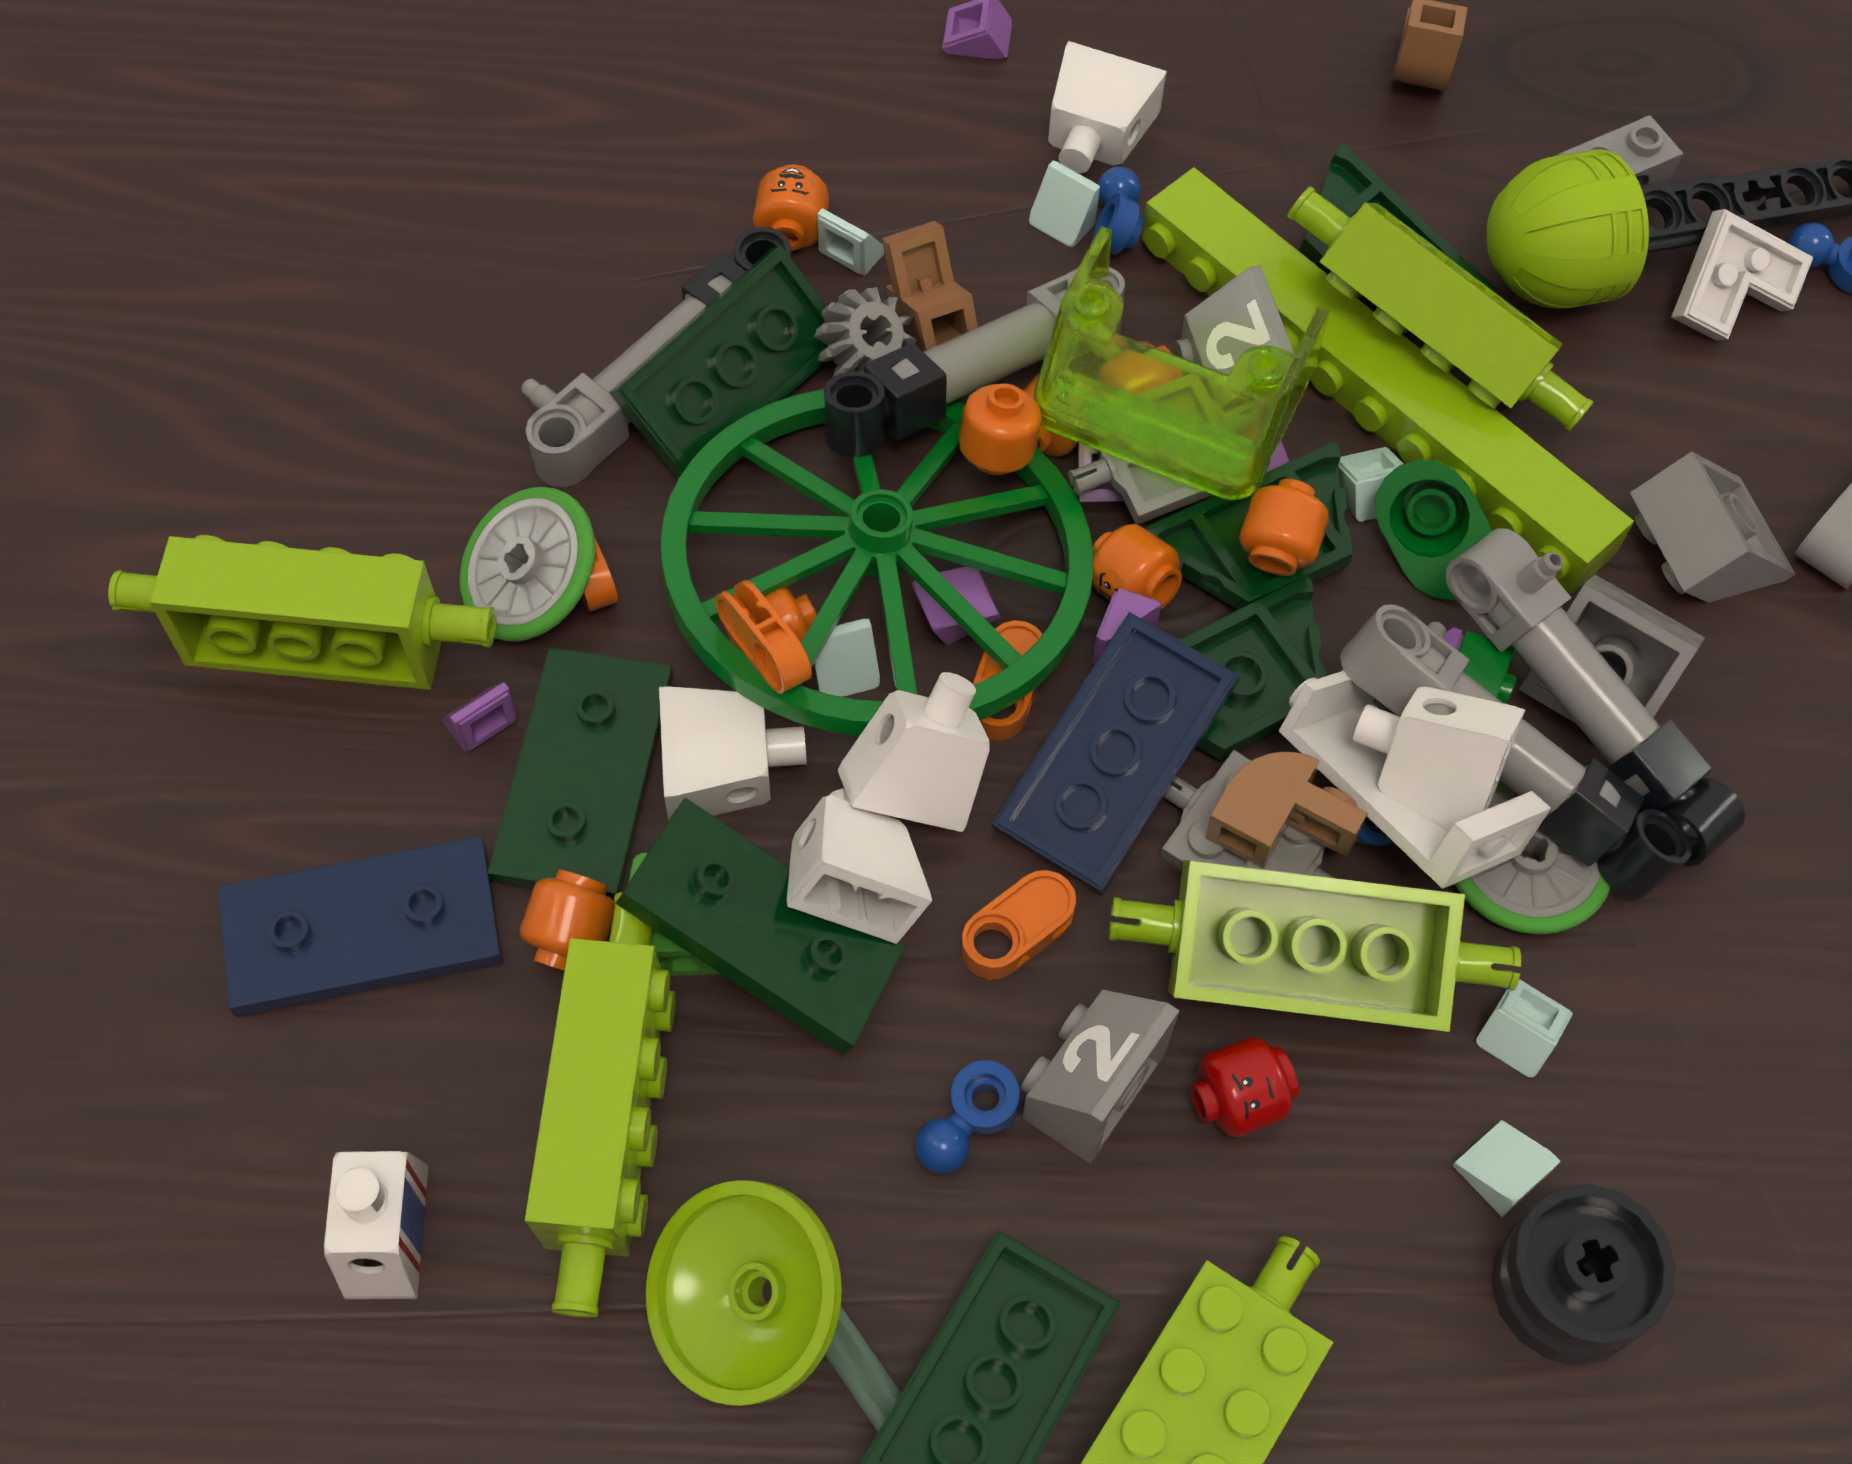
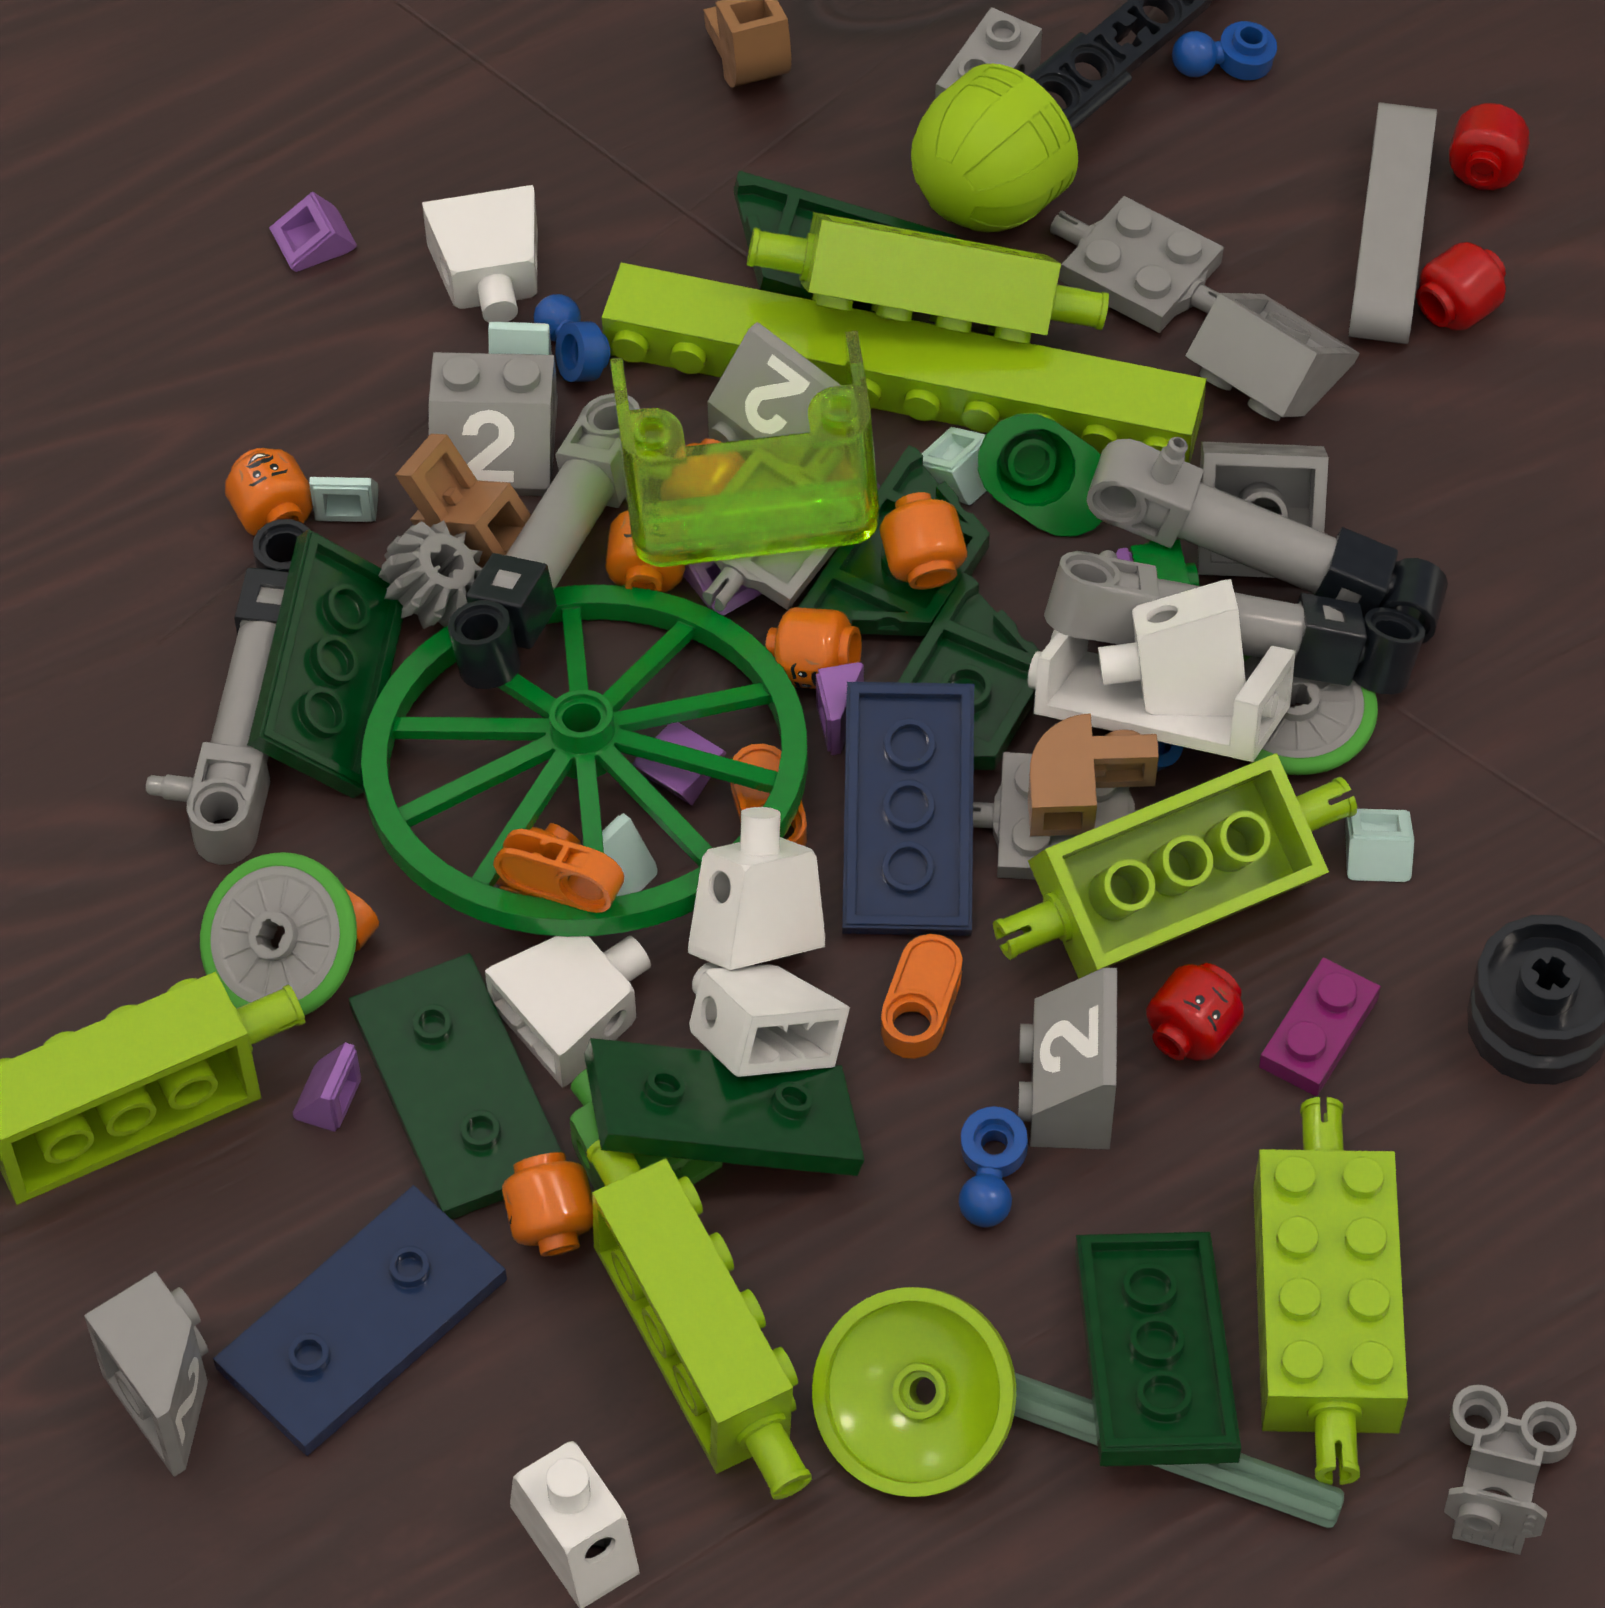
camera: 30 degrees left, 5 degrees down
orange head [959,383,1042,475] -> none
light aqua slope [1452,1120,1561,1217] -> none
white tile [1671,209,1813,341] -> none
none -> light grey slope [84,1271,209,1477]
none -> light grey slope [429,352,558,496]
none -> light grey plate [1050,196,1224,333]
none -> magenta plate [1259,957,1381,1097]

